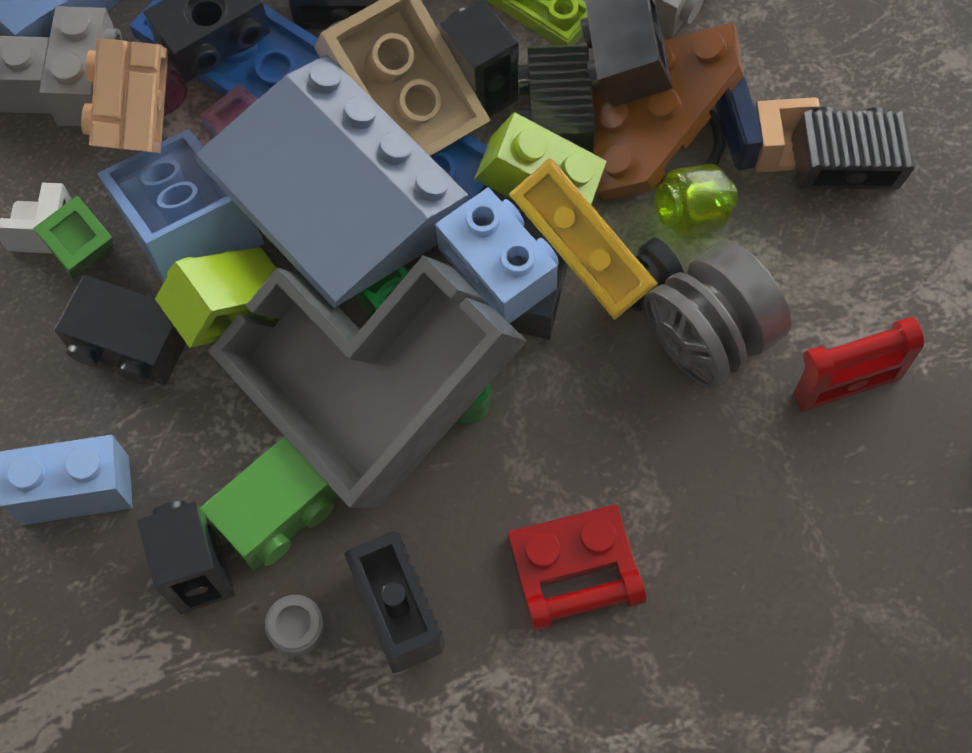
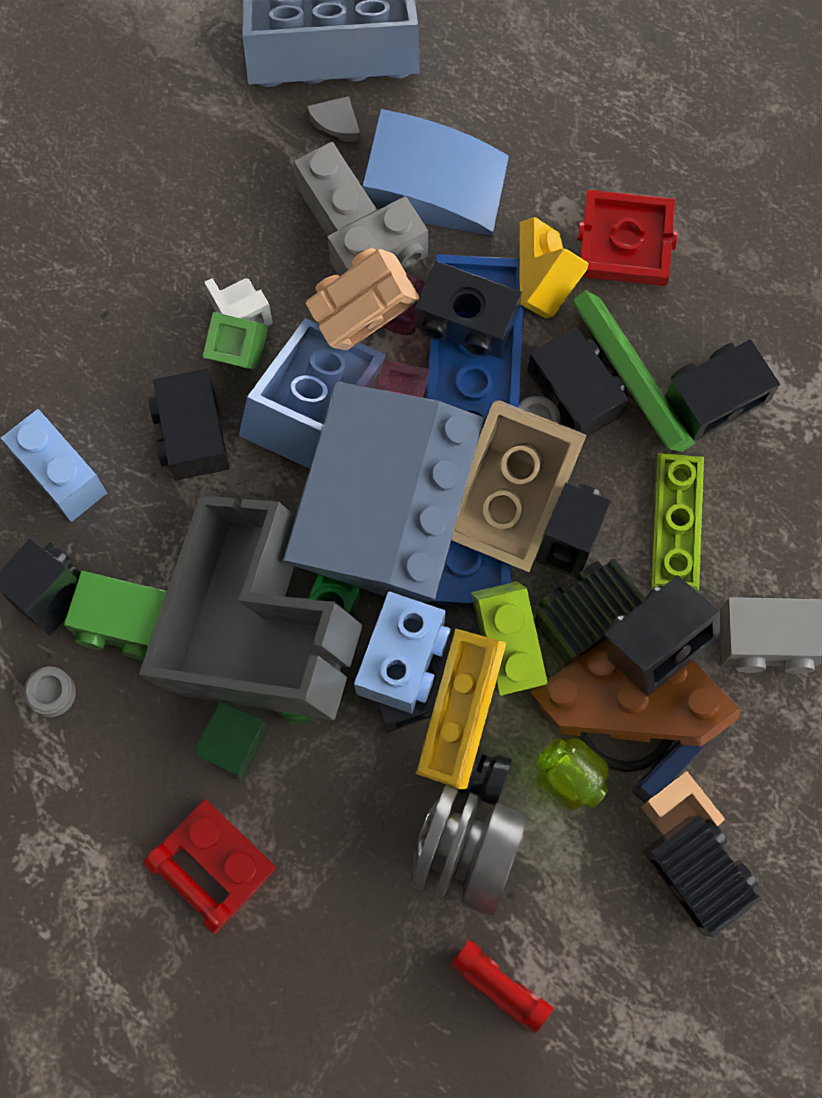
camera: 55 degrees right, 5 degrees up
lime brick [155,247,279,348] -> none
black brick [344,531,445,673] -> none
none -> dark green panel [194,700,269,782]

